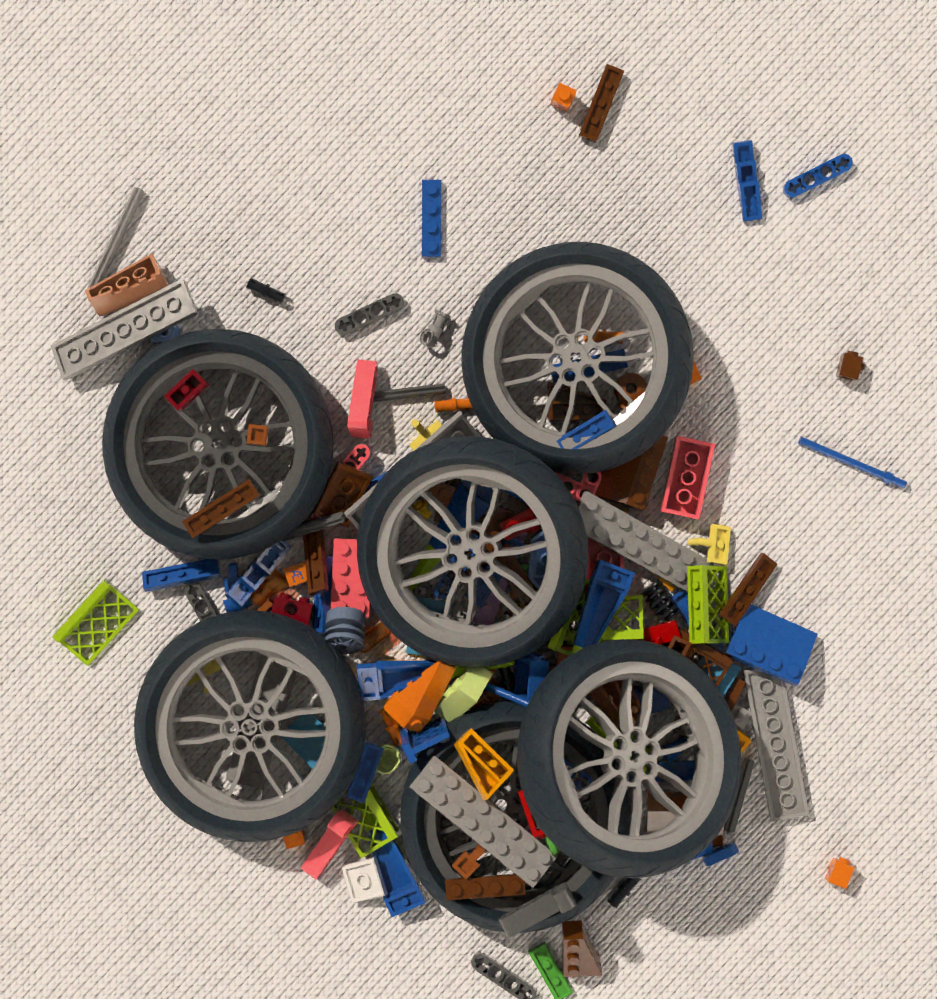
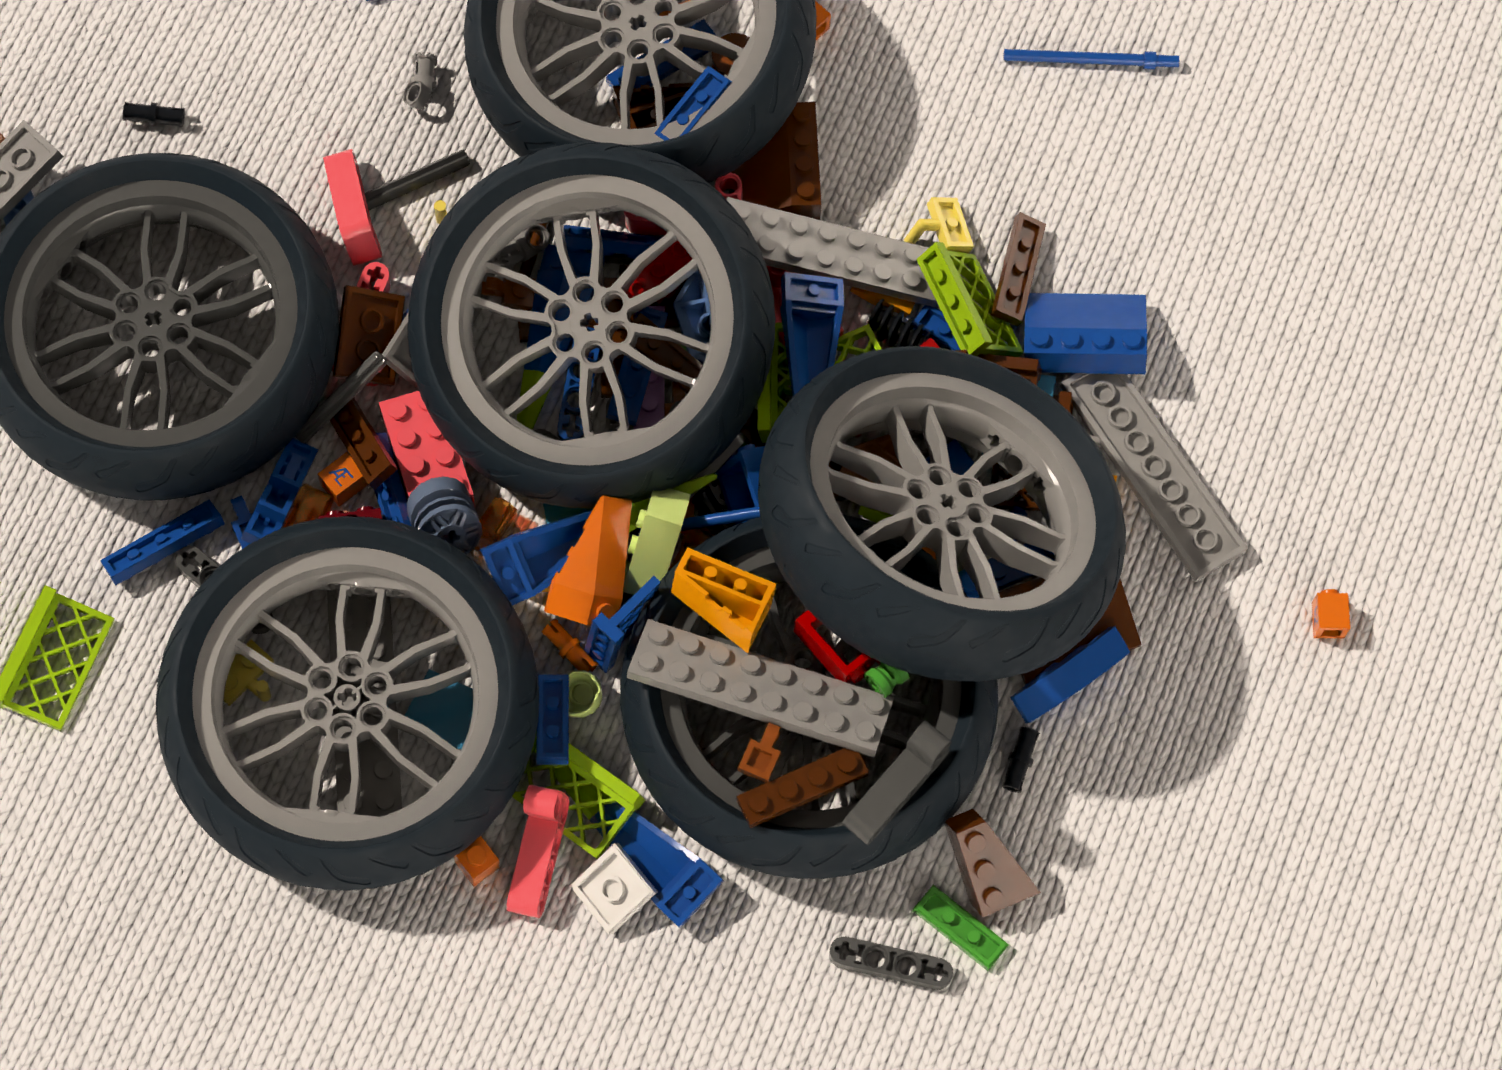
camera: 25 degrees left, 20 degrees down
dark red brick [164,369,210,412] -> none
reddish brown plate [182,479,260,538] -> none
dark orange tile [246,424,269,446] -> none
dark grey beam [335,293,404,335] -> none
yellow plate [413,499,432,519] -> none
orange pin [434,397,473,413] -> none
coral brick [659,436,715,519] -> none
blue beam [702,842,739,866] -> none
dark grey axle [724,758,754,833] -> none

